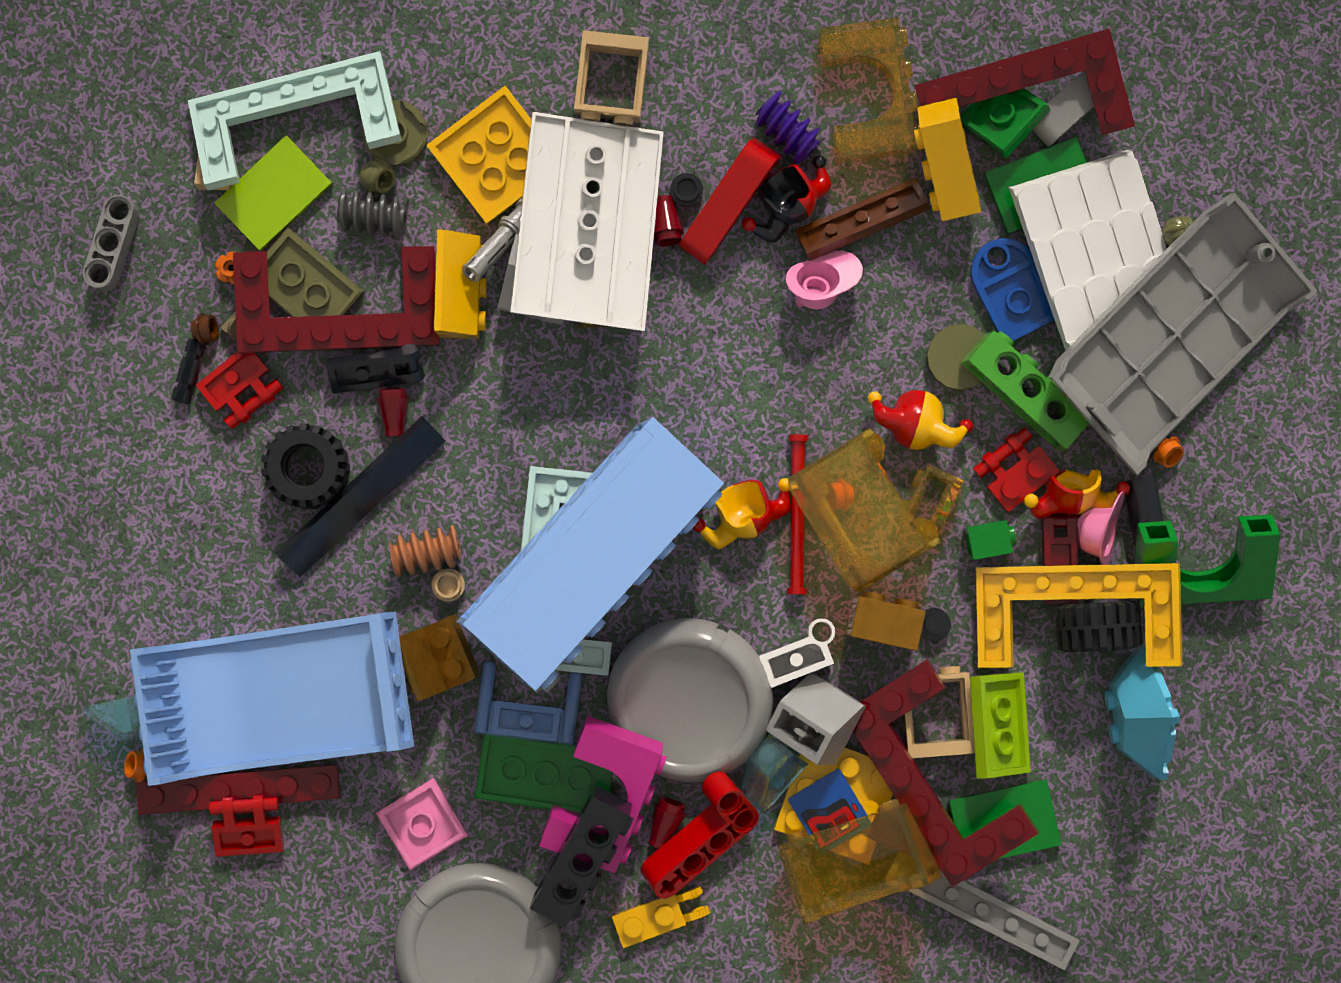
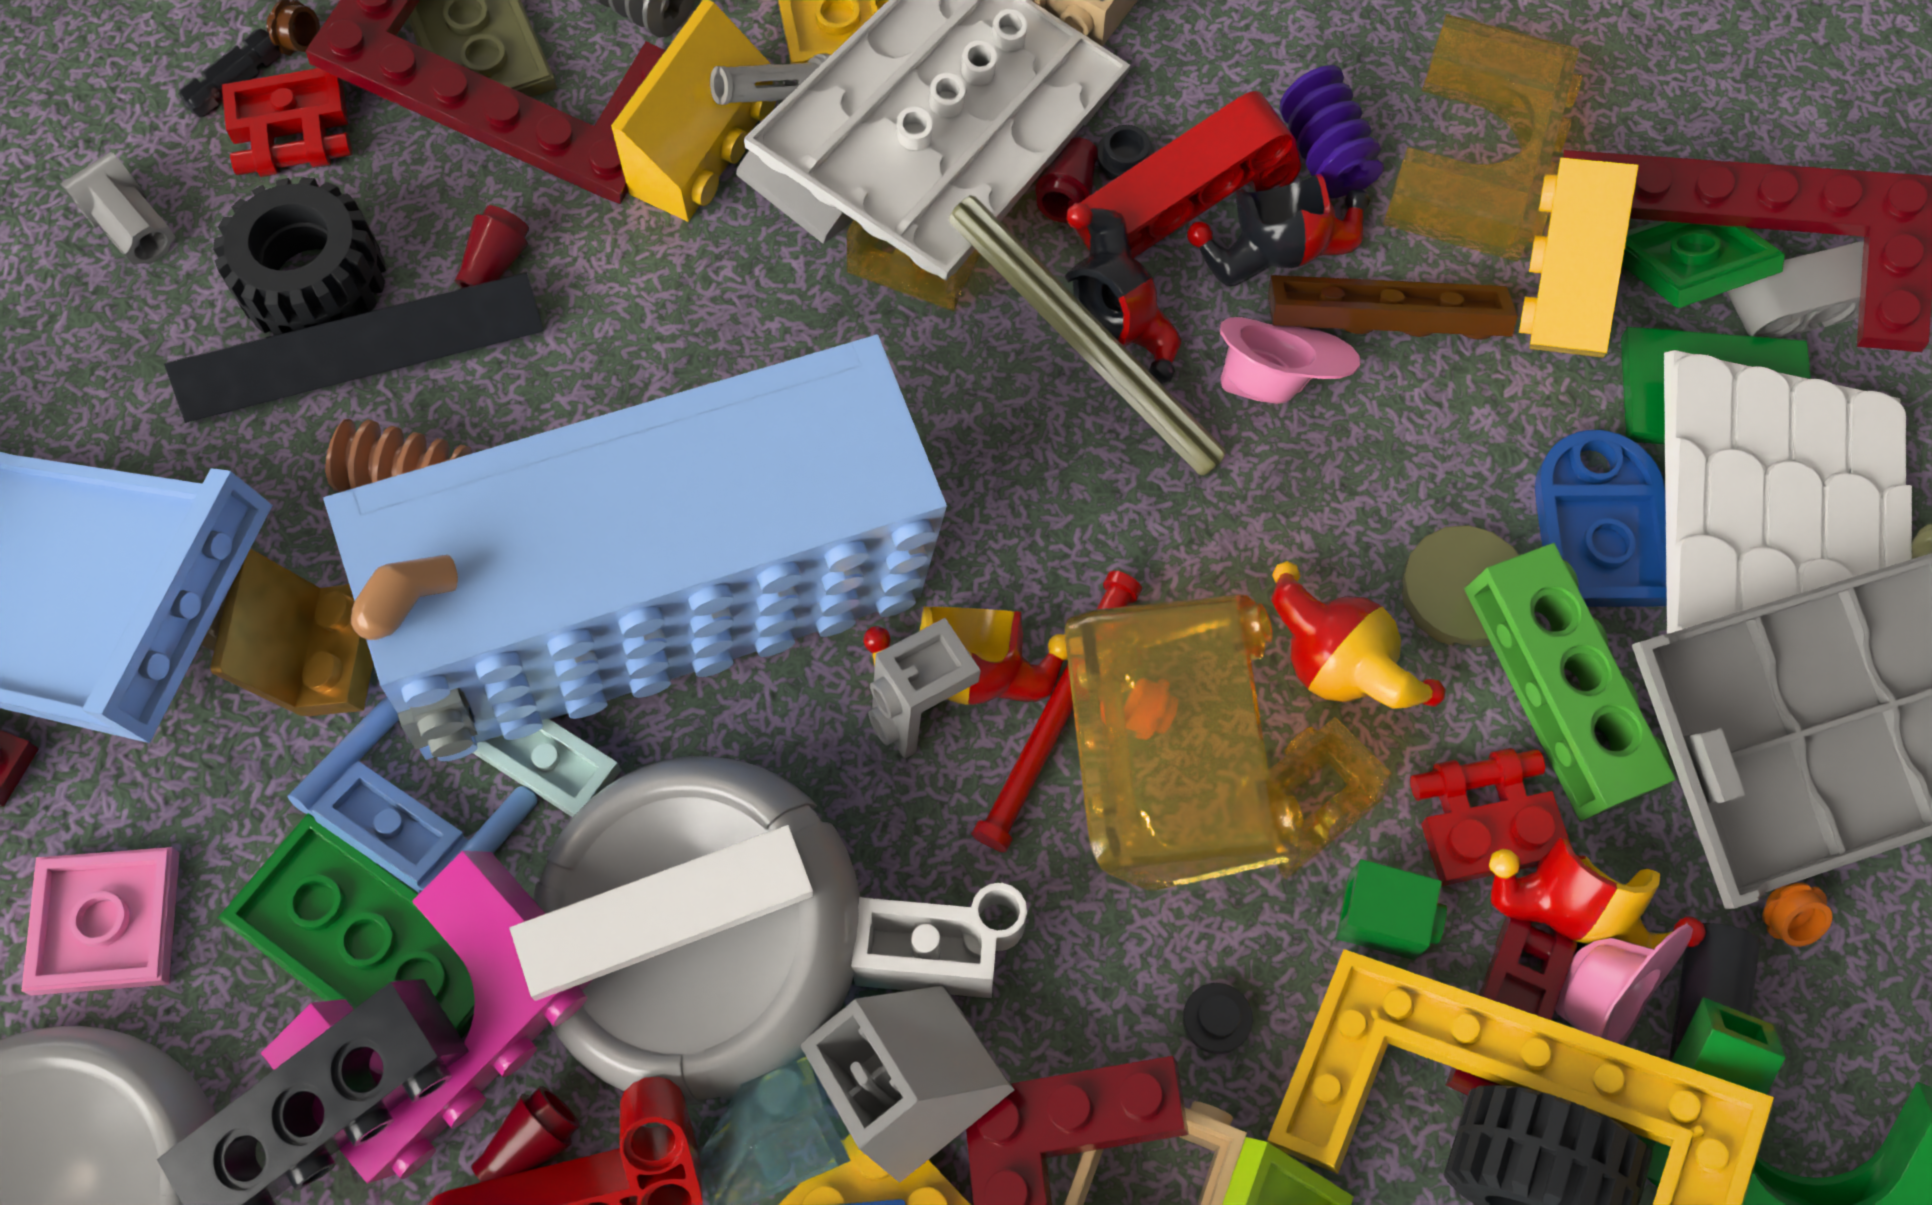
camera: 30 degrees right, 20 degrees down
black plate [326,344,425,394] -> none
pearl gold brick [846,591,926,651] -> none
none -> light grey piece [60,152,176,265]
none -> medium nougat arm [351,555,458,640]
none -> white tile [509,825,813,1001]
none -> light grey bracket [868,618,981,759]
none -> olive axle [948,195,1226,475]
none -> black piece [1065,203,1181,384]

